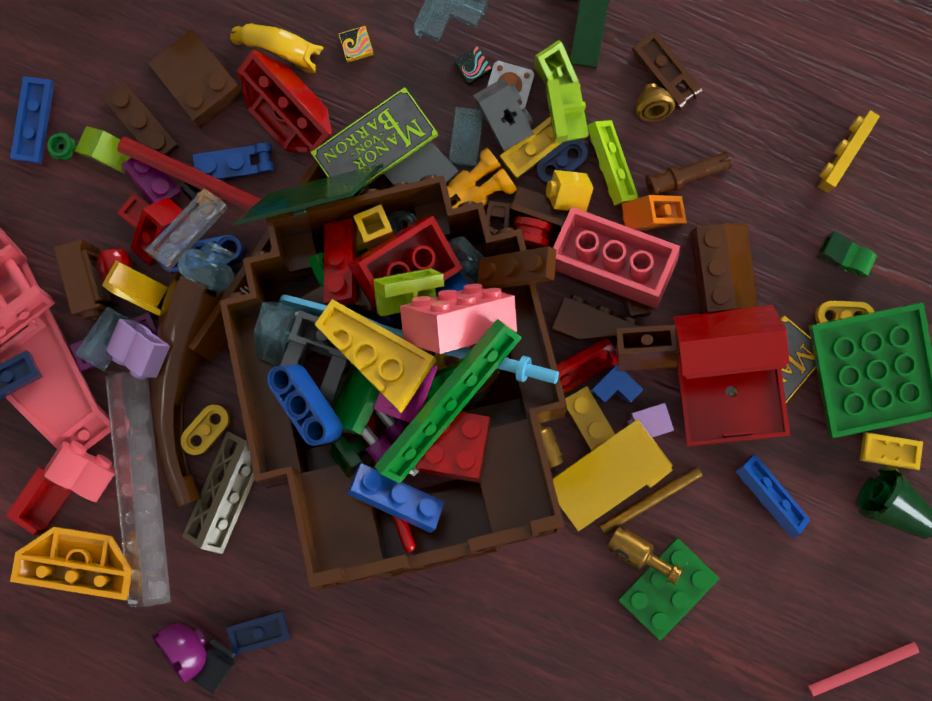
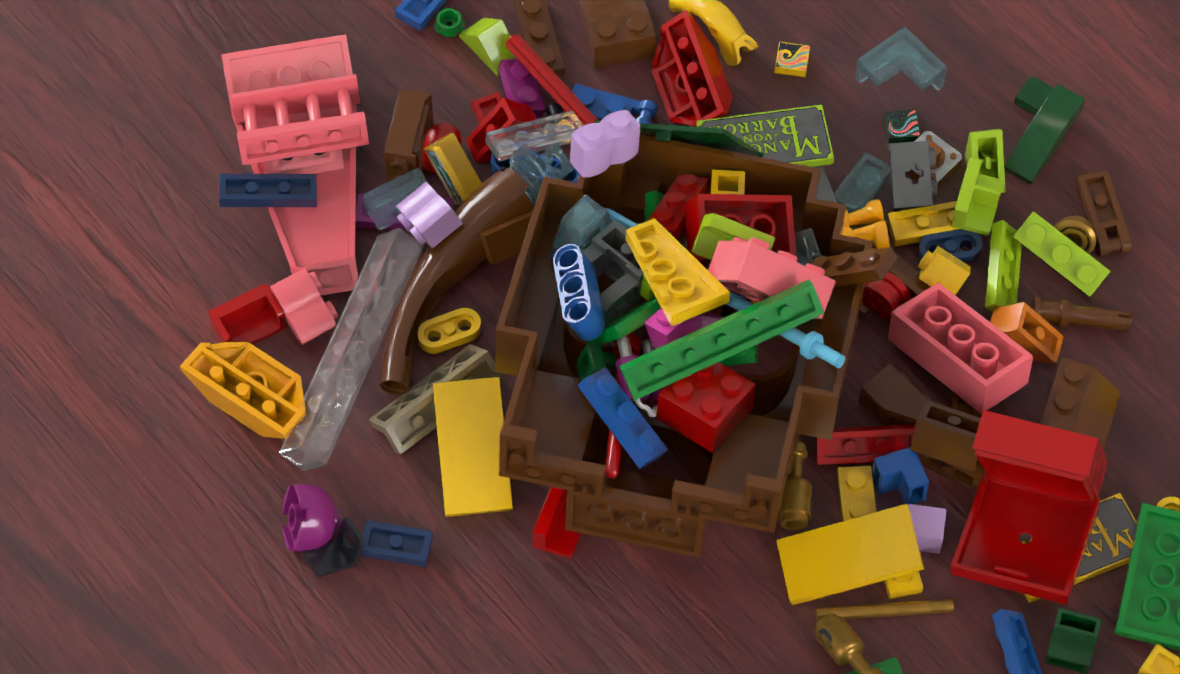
camera: 25 degrees right, 25 degrees down
none -> yellow tile [433,377,513,517]
none -> lavender brick [570,110,640,177]
none -> lime plate [1013,211,1111,296]
none -> dark green piece [1044,608,1102,674]

